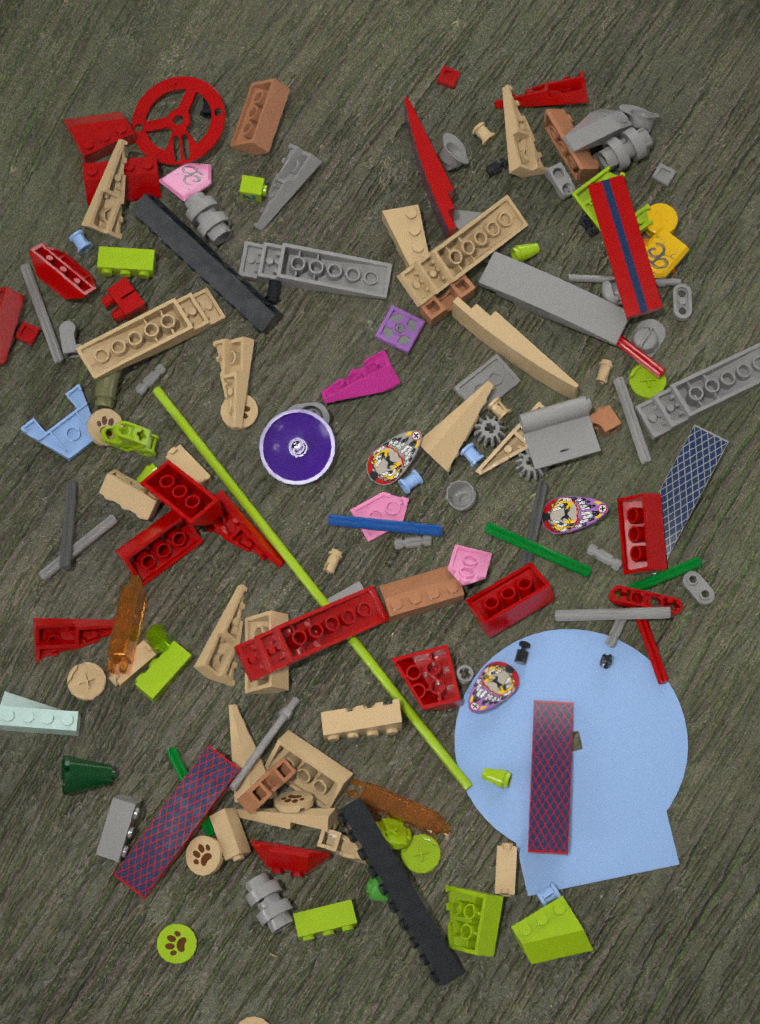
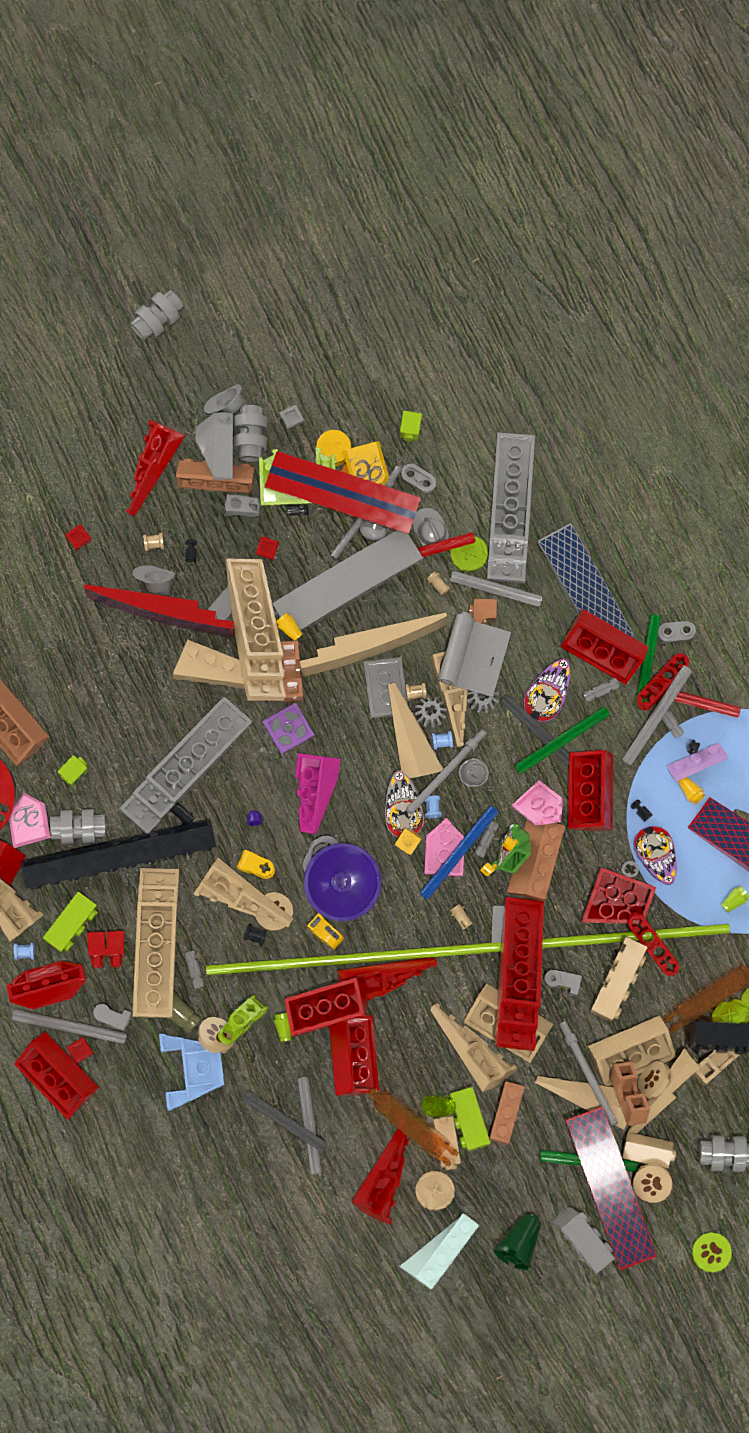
camera: 60 degrees left, 5 degrees up
tan brick [99,469,161,520] -> none
tan brick [166,445,212,488] -> none
red wedge [251,840,331,878] -> none
light grey wedge [253,143,322,231] -> none
tan wedge [502,84,548,178] -> none
lime cone [511,243,540,262] -> none
none -> light grey piece [130,290,184,340]
none -> yellow piece [236,850,275,879]
none -> black bush [243,924,268,946]
none -> dark purple hinge [247,810,263,826]
none -> red tile [255,536,279,561]
none -> yellow cone [276,612,303,641]
none -> yellow leg [307,913,344,950]
none -> yellow brick [395,827,422,855]
none -> lime brick [400,410,422,442]
none -> light grey bar [406,729,487,814]
none -> bright green torso [480,824,531,876]
none -> nougat arch [489,1081,524,1146]
none -> light grey leg [544,970,582,997]
none -> red beam [628,912,679,976]
none -> lavender plate [667,743,728,782]
none -> yellow cone [678,777,705,805]

